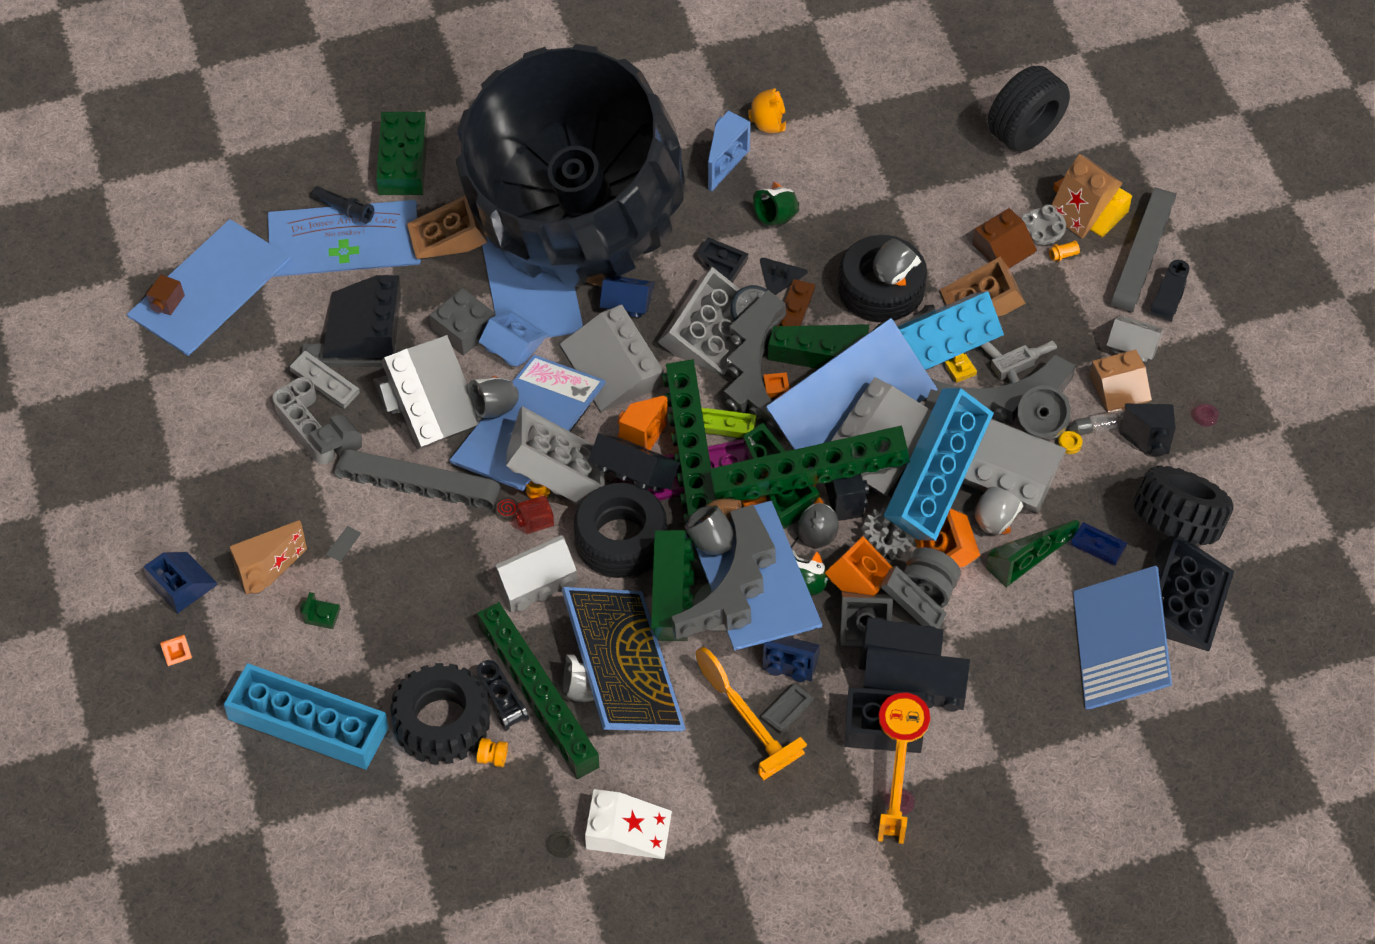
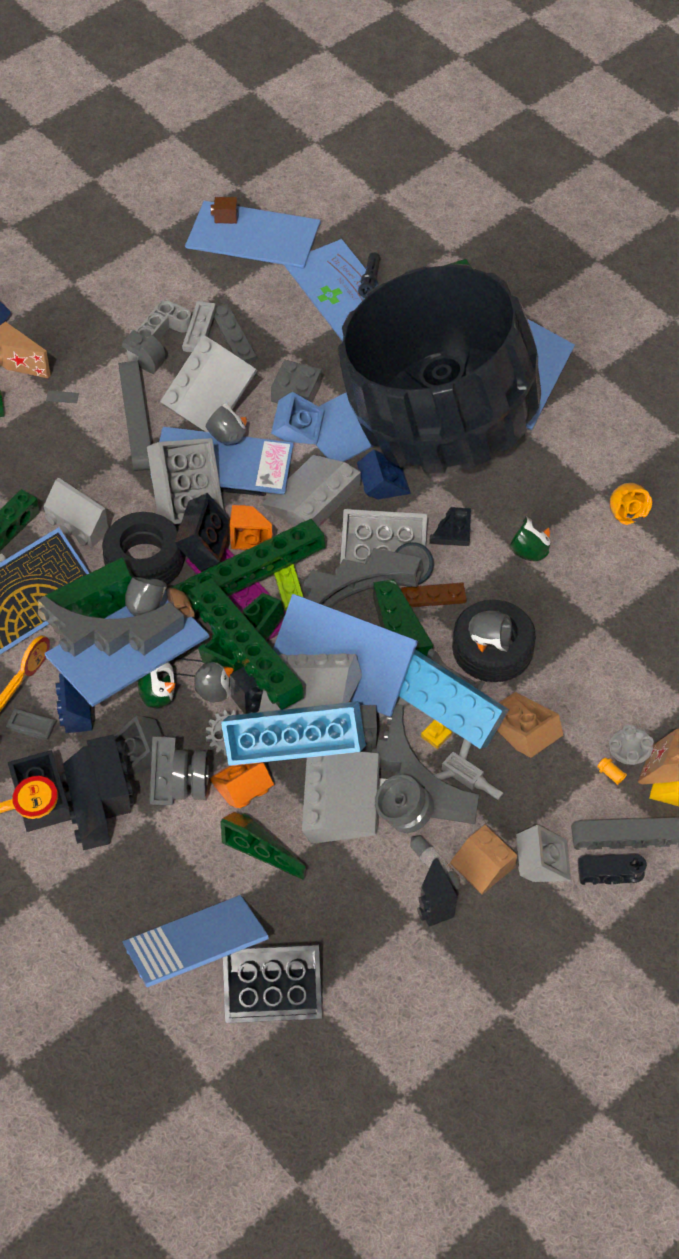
camera: 65 degrees right, 0 degrees up
black slope [323,275,401,358] -> none
clear smoke tile [495,497,520,522] -> none
clear red brick [515,495,554,534] -> none
medium blue slope [708,110,750,192] -> none
black piece [760,257,808,295] -> none
orange plate [763,372,790,399] -> none
orange slope [825,536,892,596] -> none
reddish brown slope [973,208,1037,269] -> none
light grey piece [974,487,1024,535] -> none
yellow tile [1058,431,1083,454] -> none
clear blue plate [1071,522,1127,566] -> none
black tyre [1133,465,1234,545] -> none
clear pink tile [1194,404,1219,427] -> none

